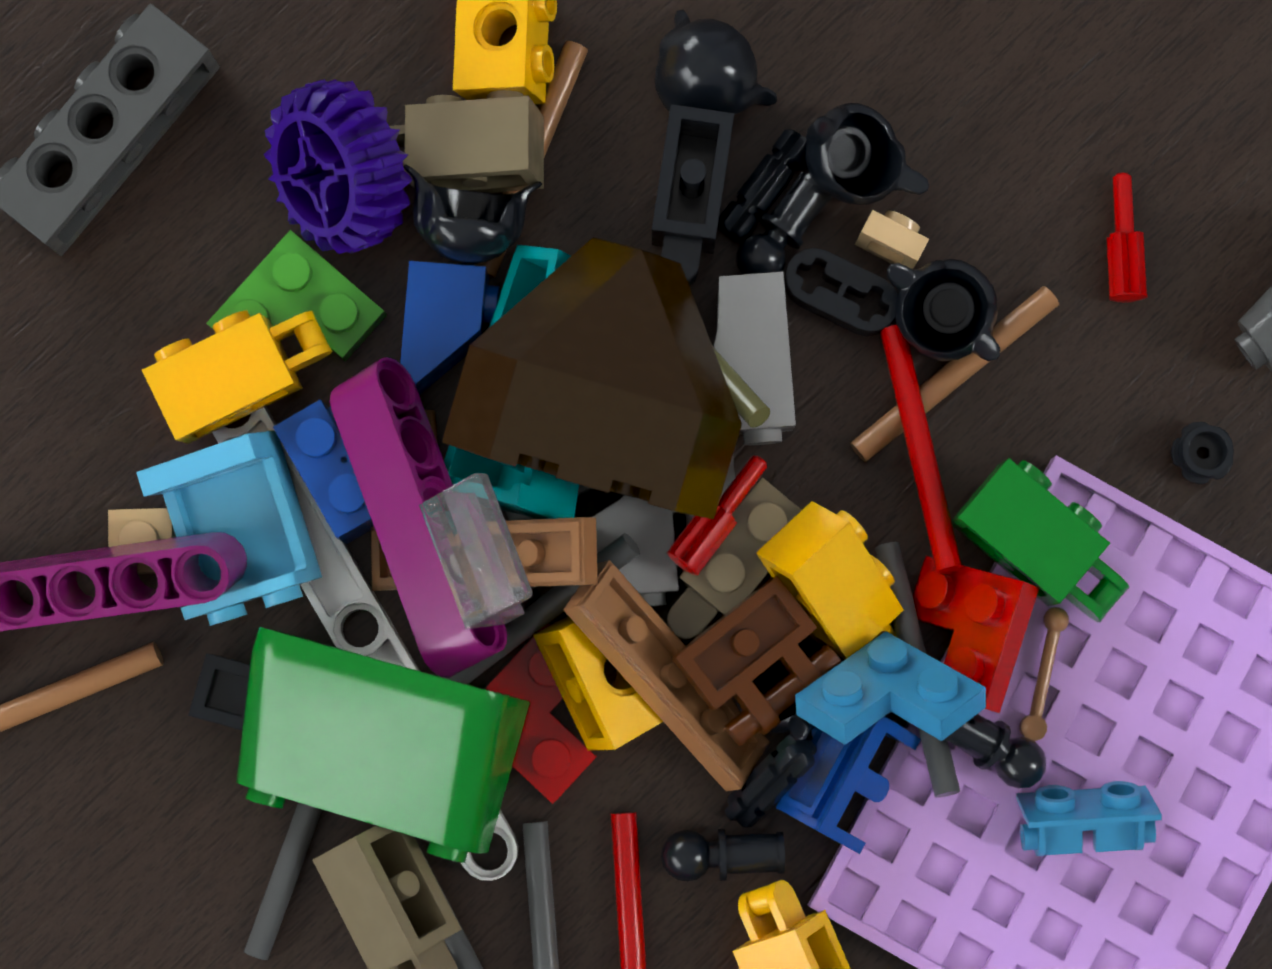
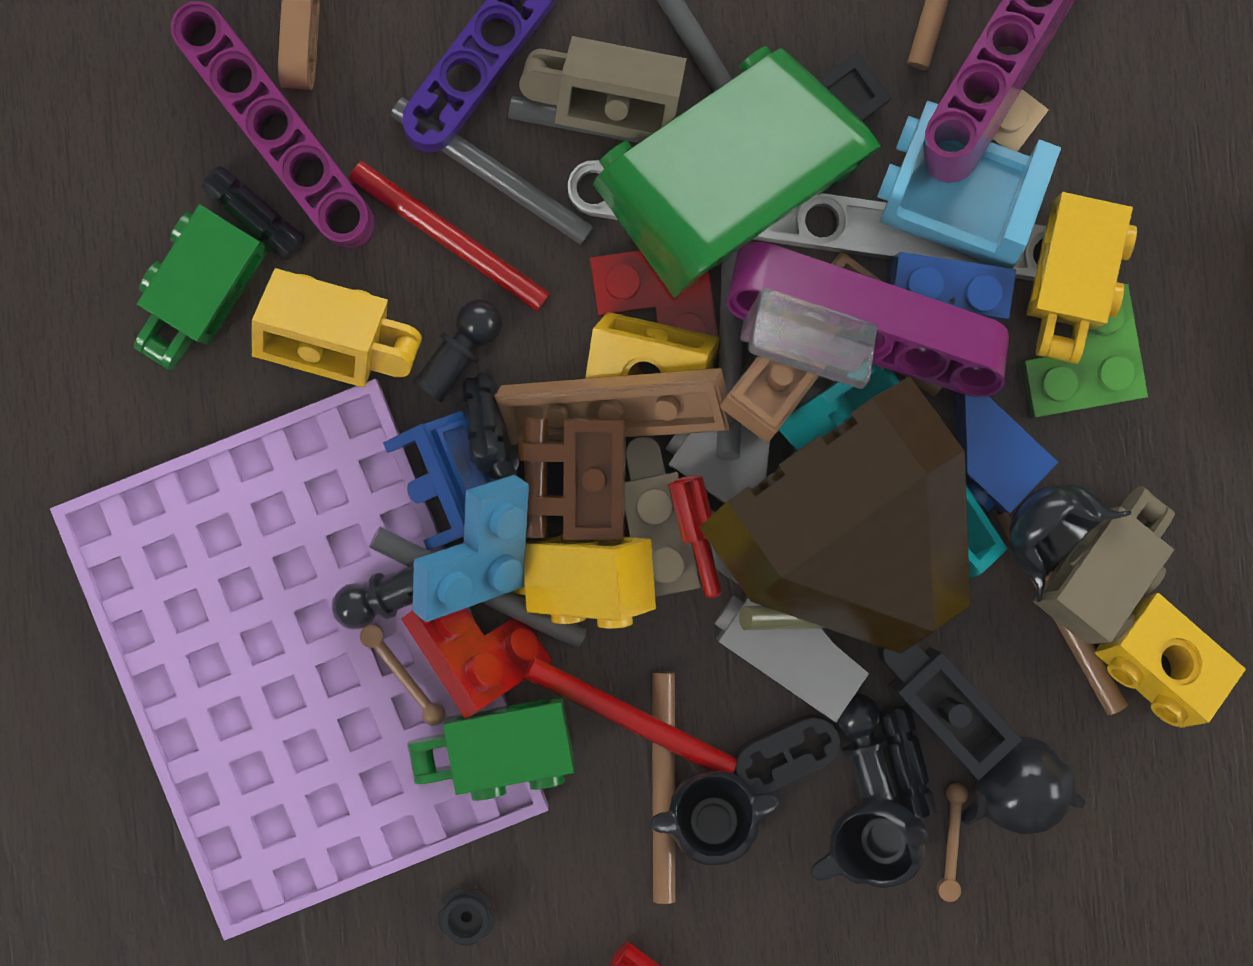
camera: 130 degrees right, 5 degrees up
dark purple gear [264,79,413,254] -> none
tan plate [855,210,929,269] -> none
dark azure hinge [1016,781,1162,856] -> none
none -> medium nougat hinge [937,782,968,902]

